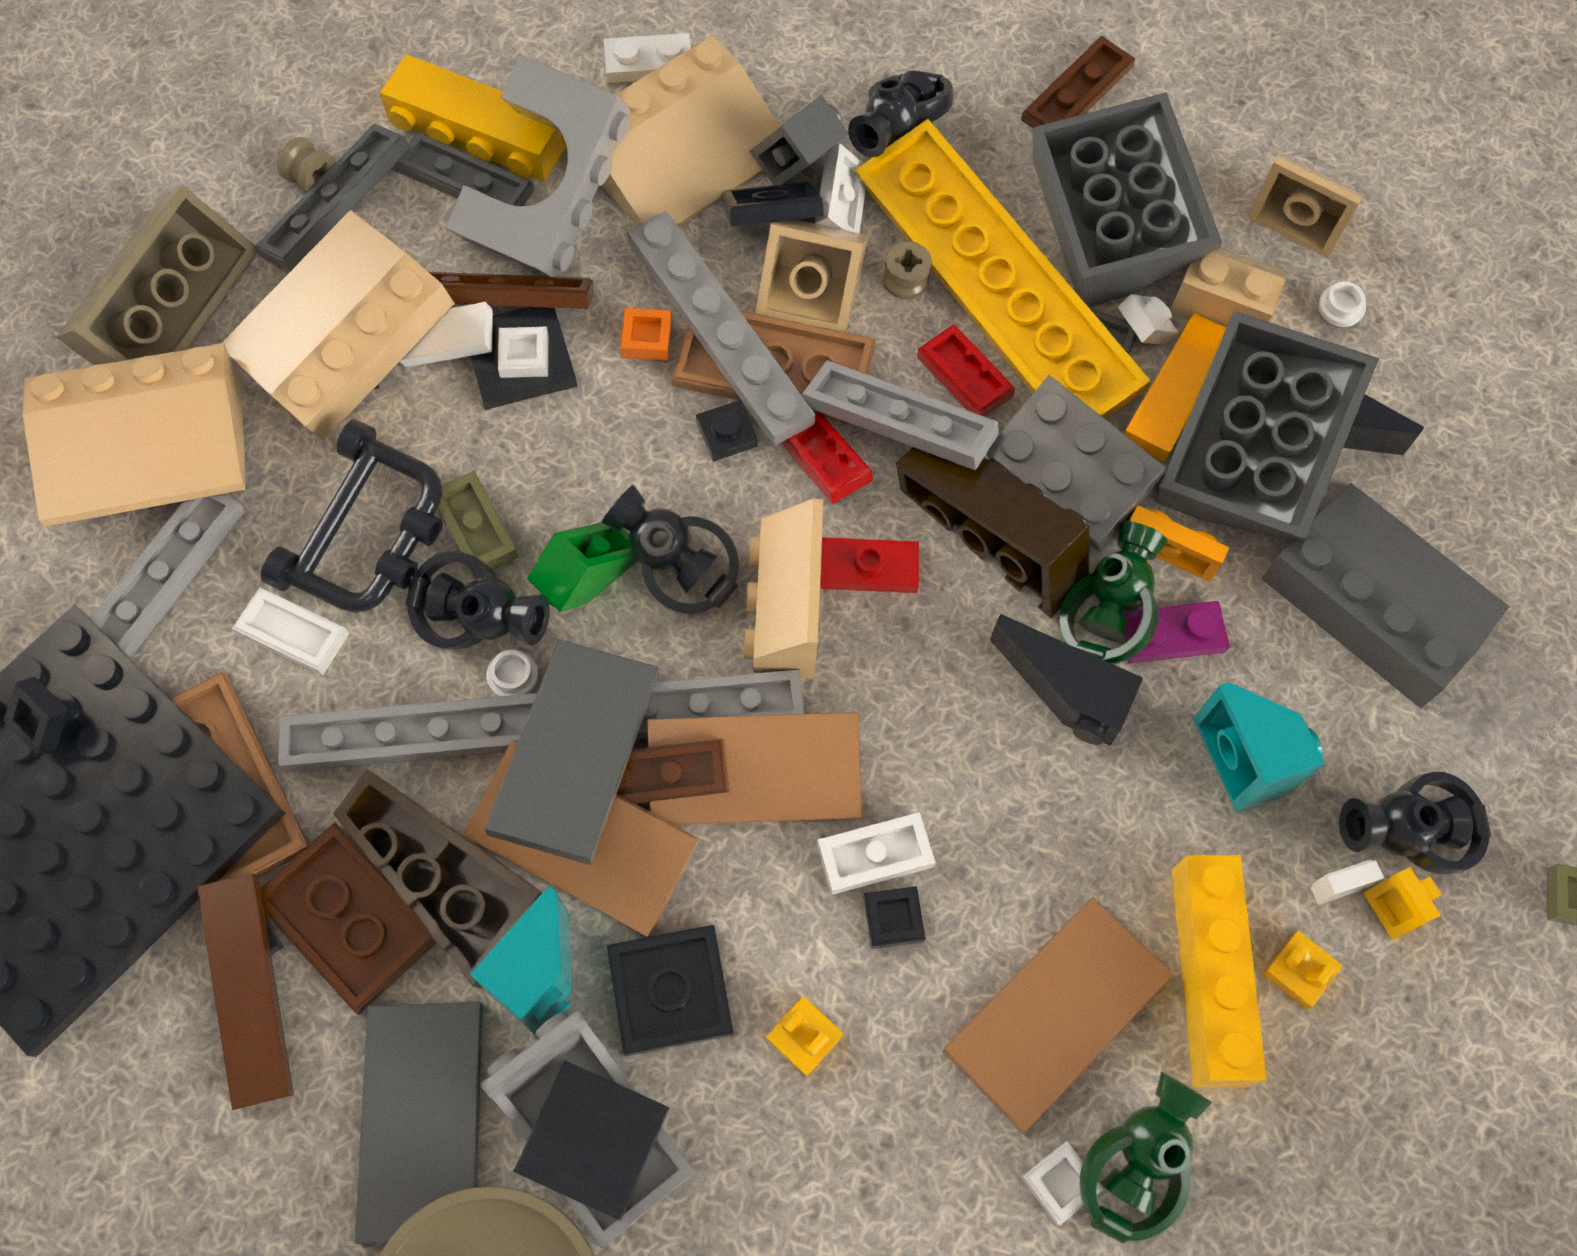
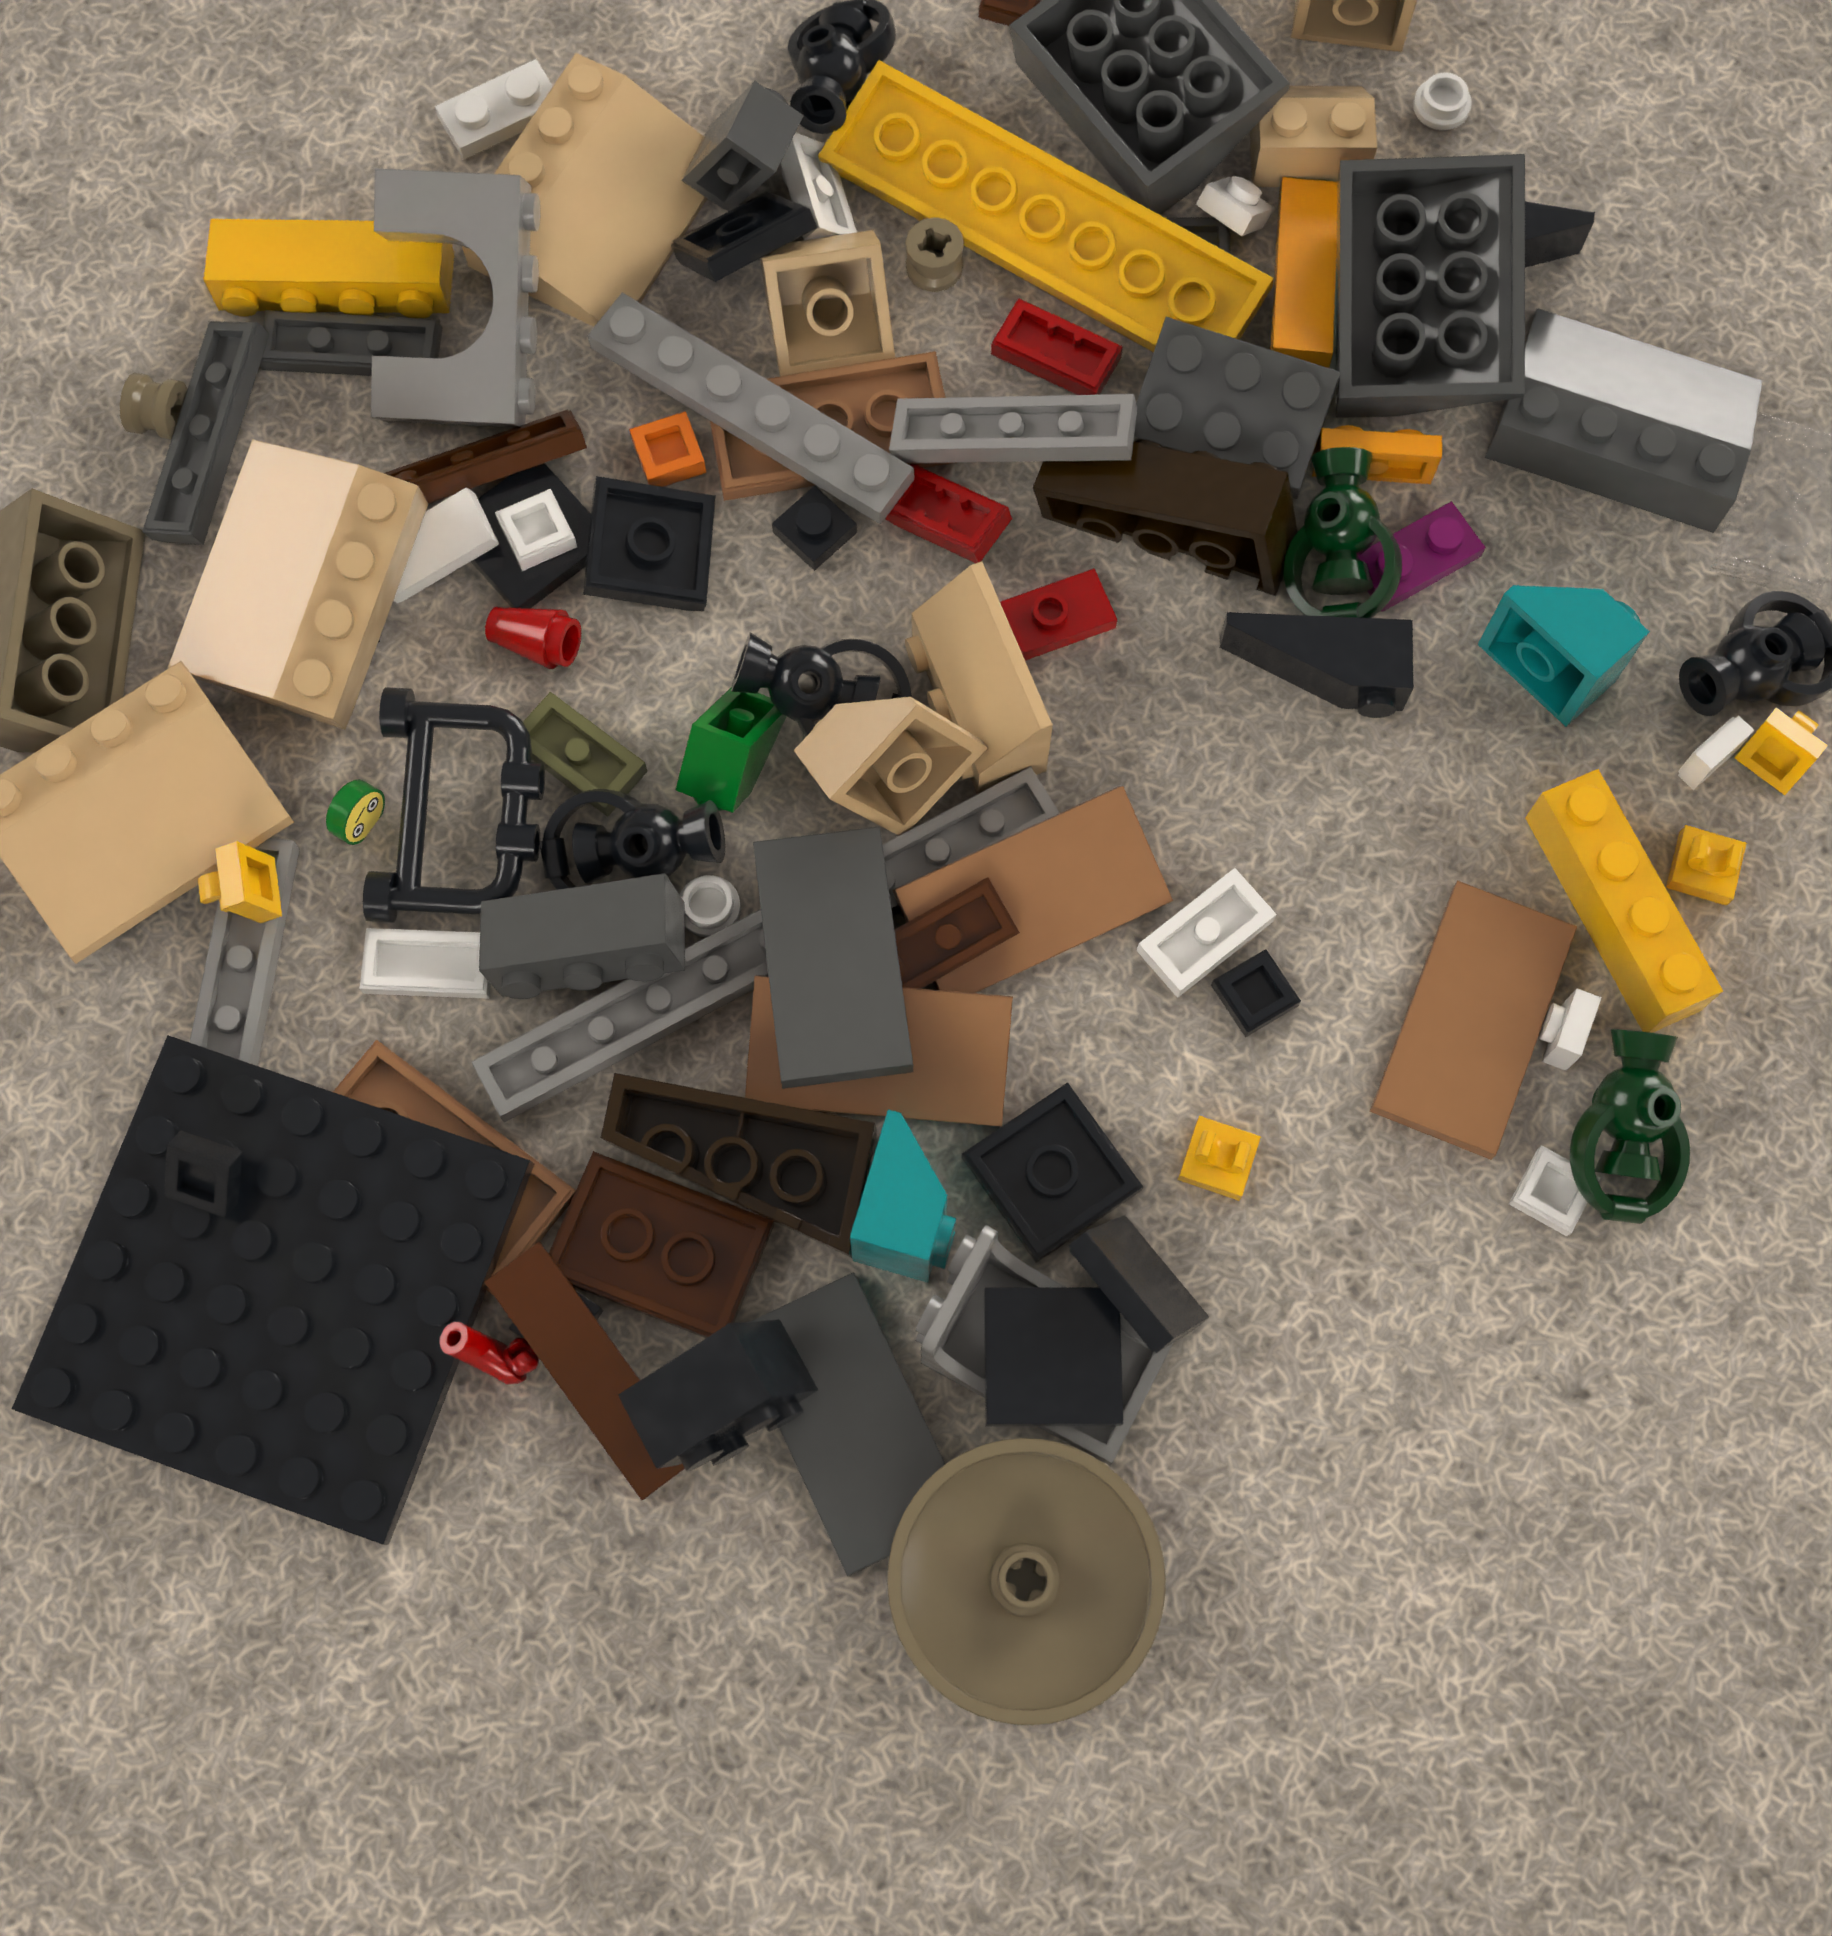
camera: 20 degrees left, 5 degrees up
none -> yellow tile [198,841,282,923]
none -> tile [326,779,385,845]
none -> red arm [440,1322,539,1385]
none -> dark grey brick [479,873,685,999]
none -> red cone [485,606,581,670]
none -> black tile [583,476,715,611]
none -> black brick [618,1320,818,1472]
none -> tan slope [794,697,988,836]
none -> black tile [1069,1215,1209,1353]
none -> white plate [1539,988,1602,1071]

